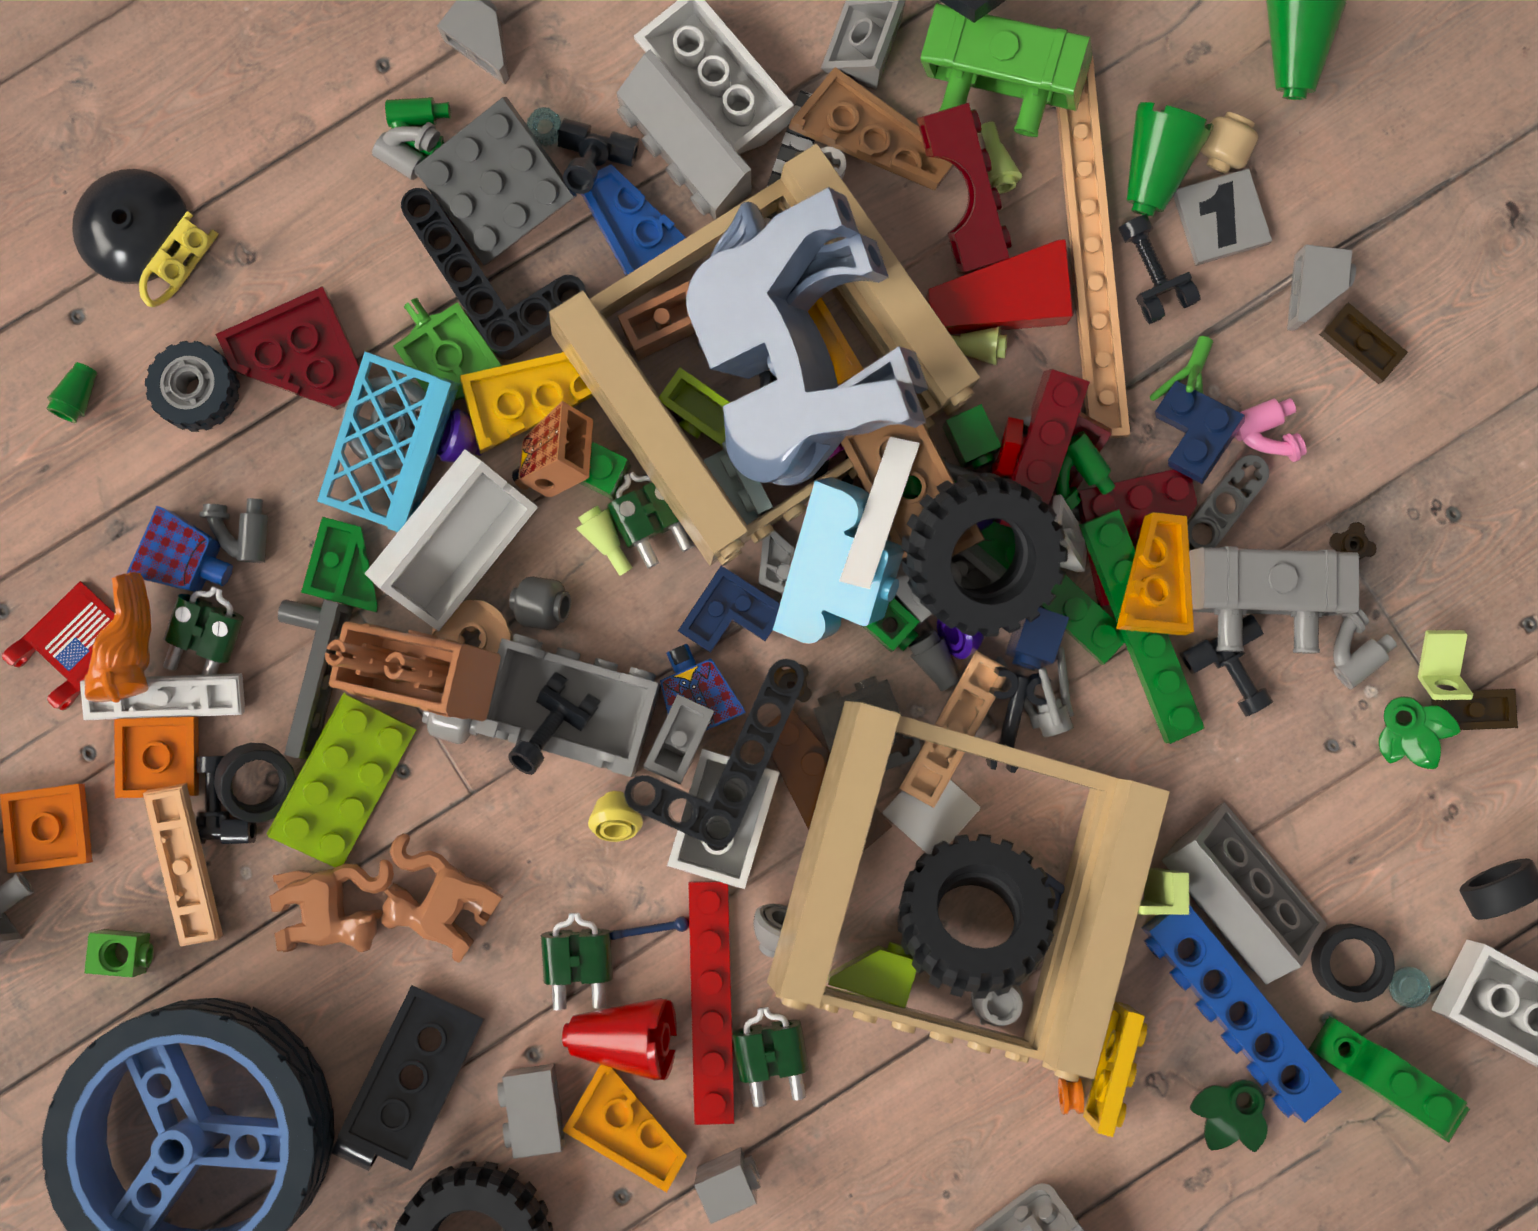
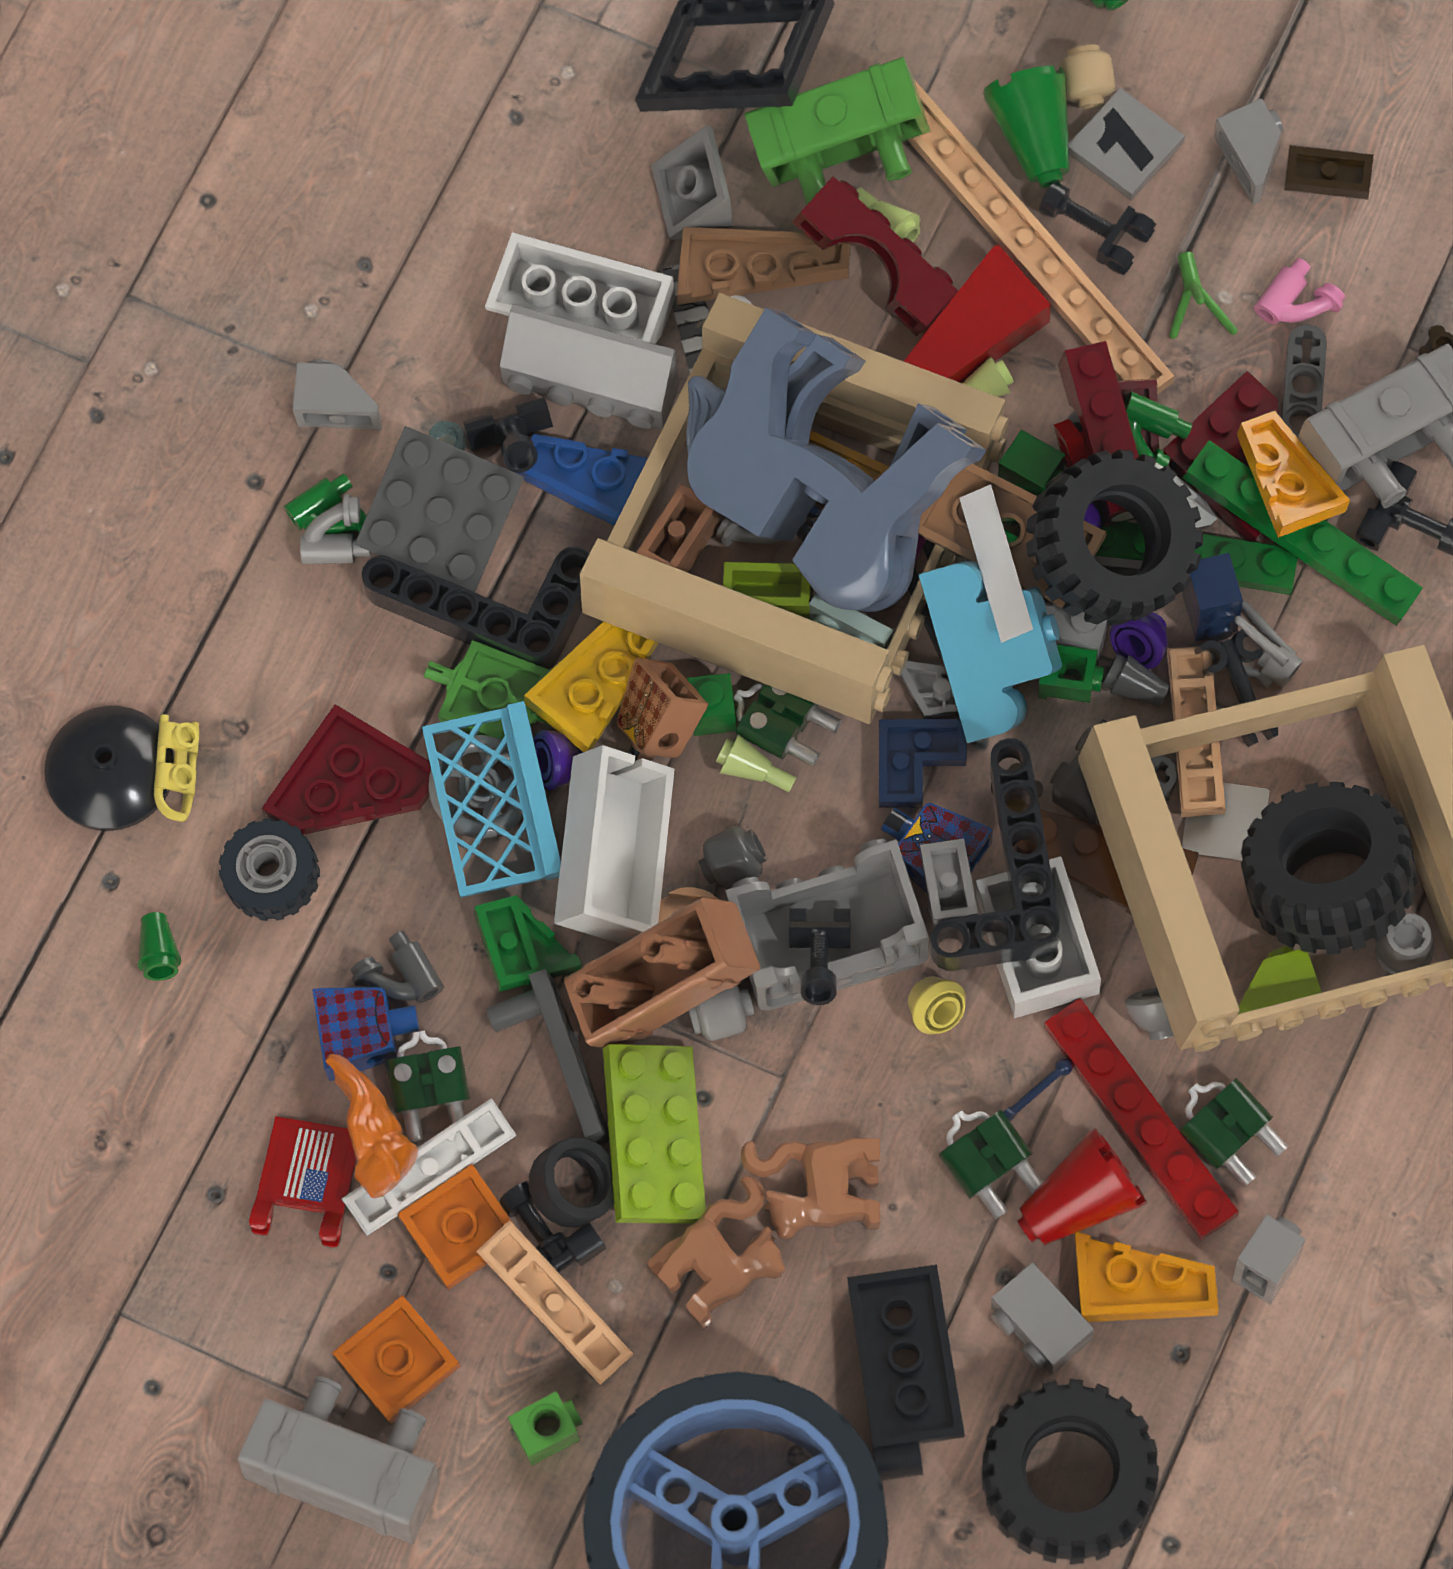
camera: 25 degrees left, 15 degrees down
dark blue plate [1155,380,1245,484] -> none

